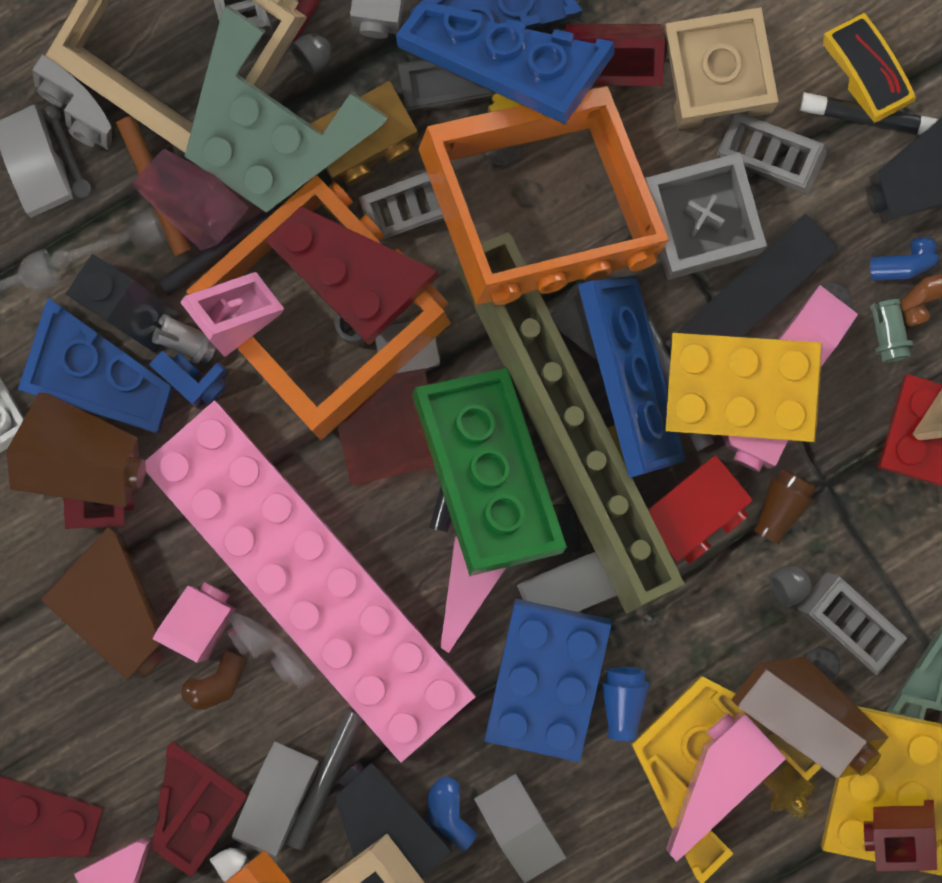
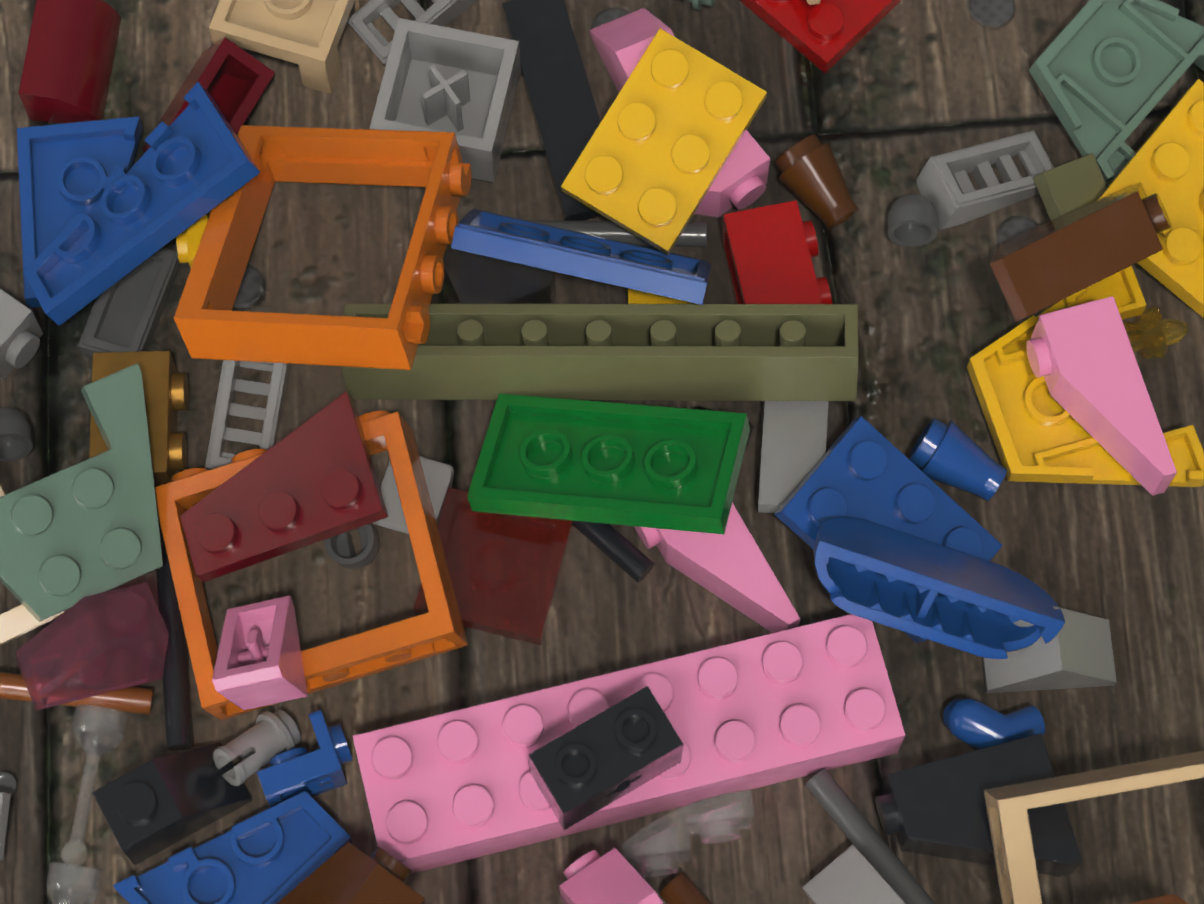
camera: 65 degrees left, 15 degrees down
none -> black brick [528,686,683,830]
none -> blue brick [814,517,1065,659]
none -> olive tile [1033,153,1107,221]

